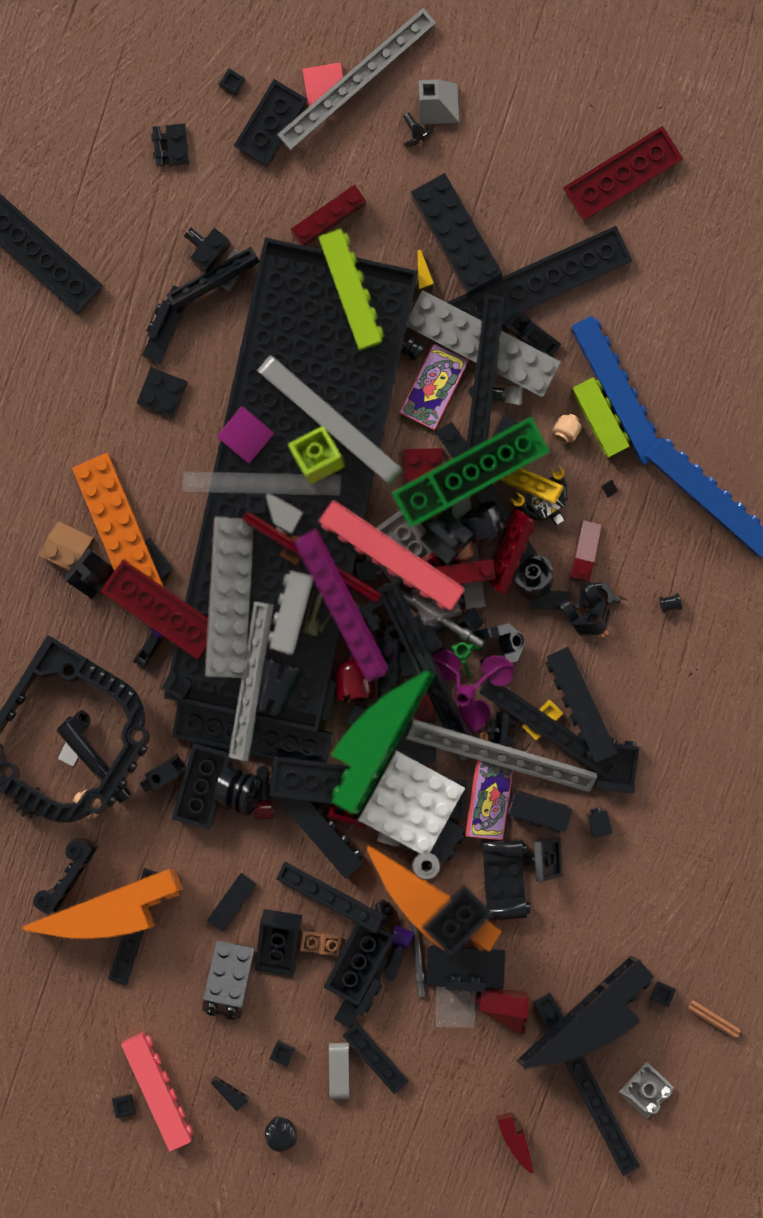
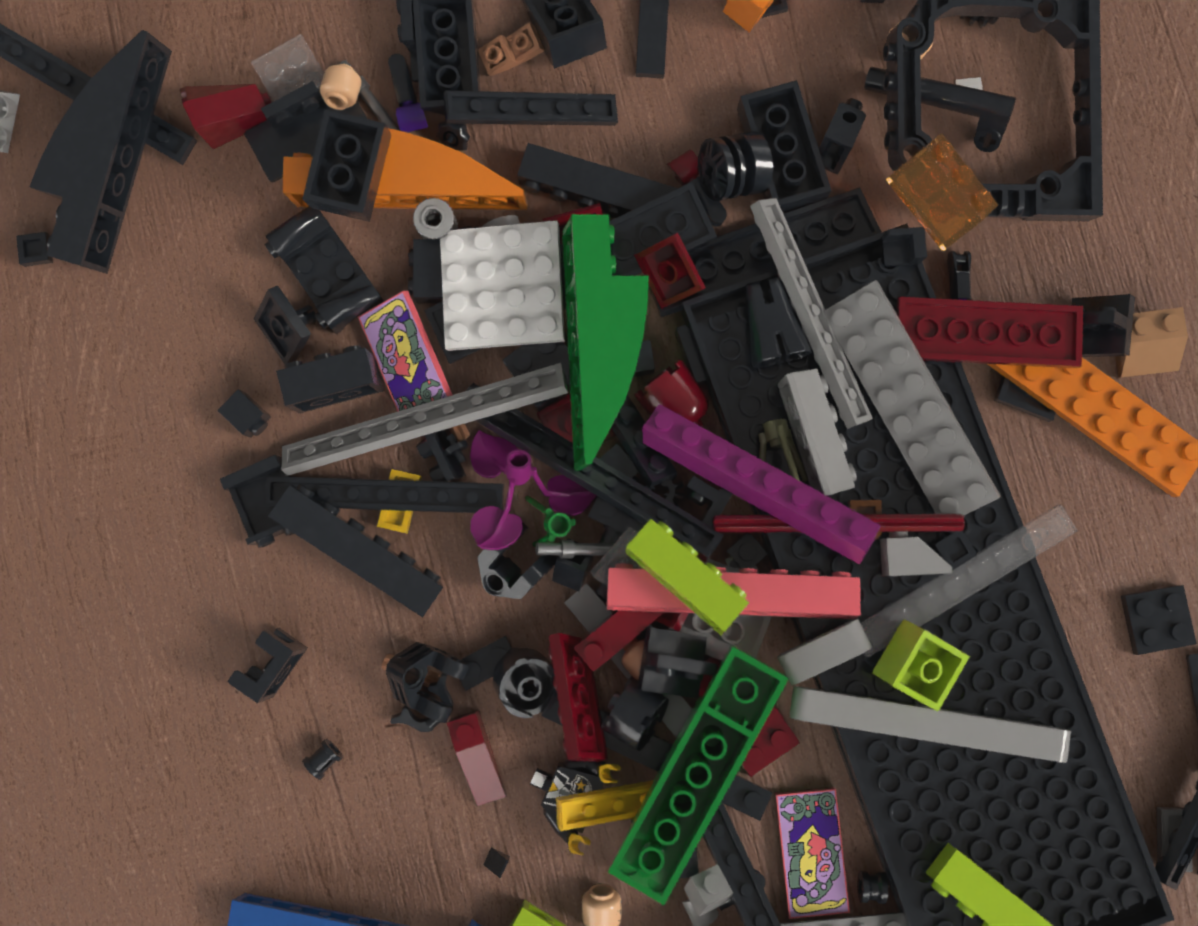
camera: 155 degrees right, 5 degrees down
magenta slope [217,406,274,463] -> none
none -> black panel [227,628,308,703]
none -> light nougat head [320,64,362,110]
none -> lime brick [625,519,749,636]
none -> dark red slope [634,233,706,309]
none -> light grey brick [684,864,733,917]
none -> light grey beam [777,618,873,686]
none -> clear orange slope [885,133,998,251]

